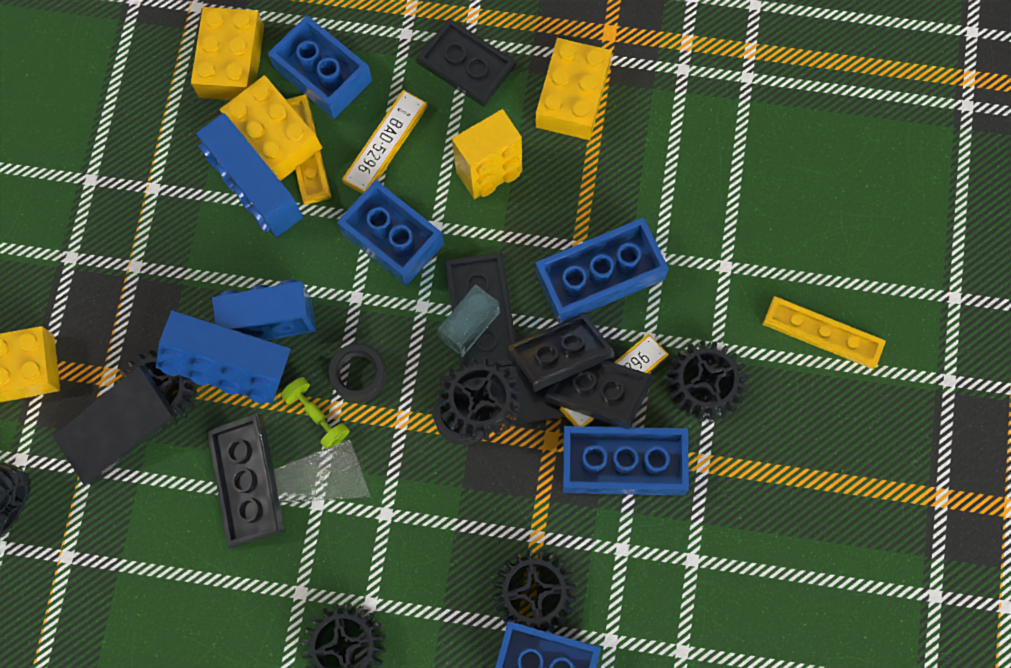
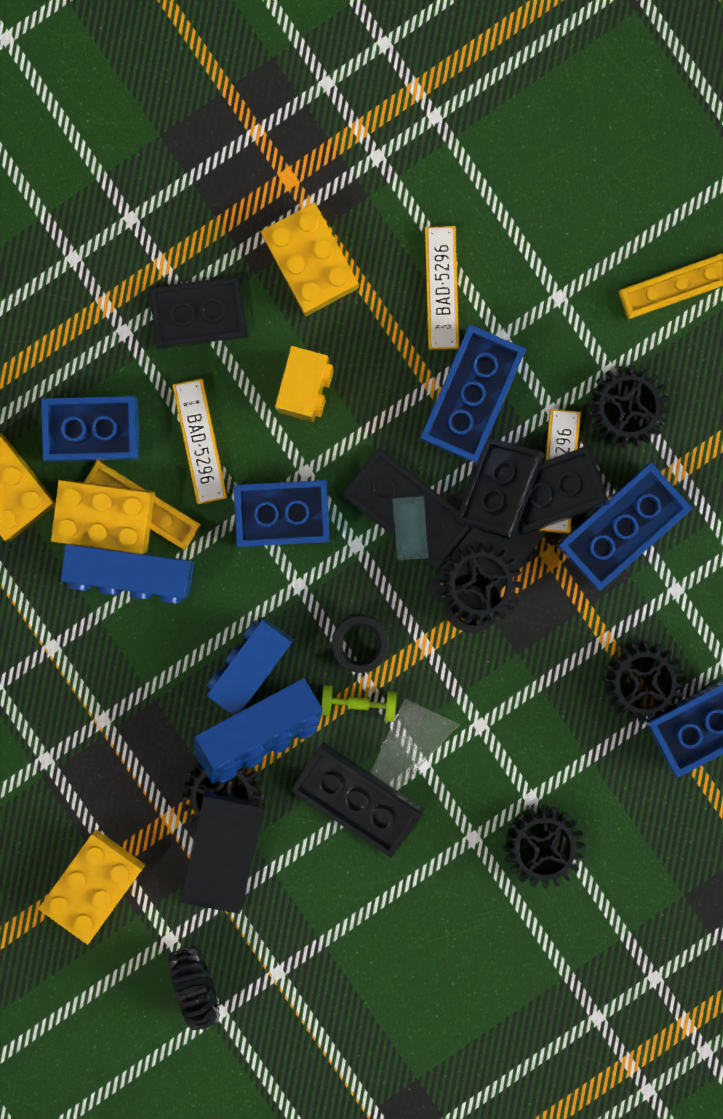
camera: 45 degrees left, 15 degrees up
none -> white tile [425,226,459,350]

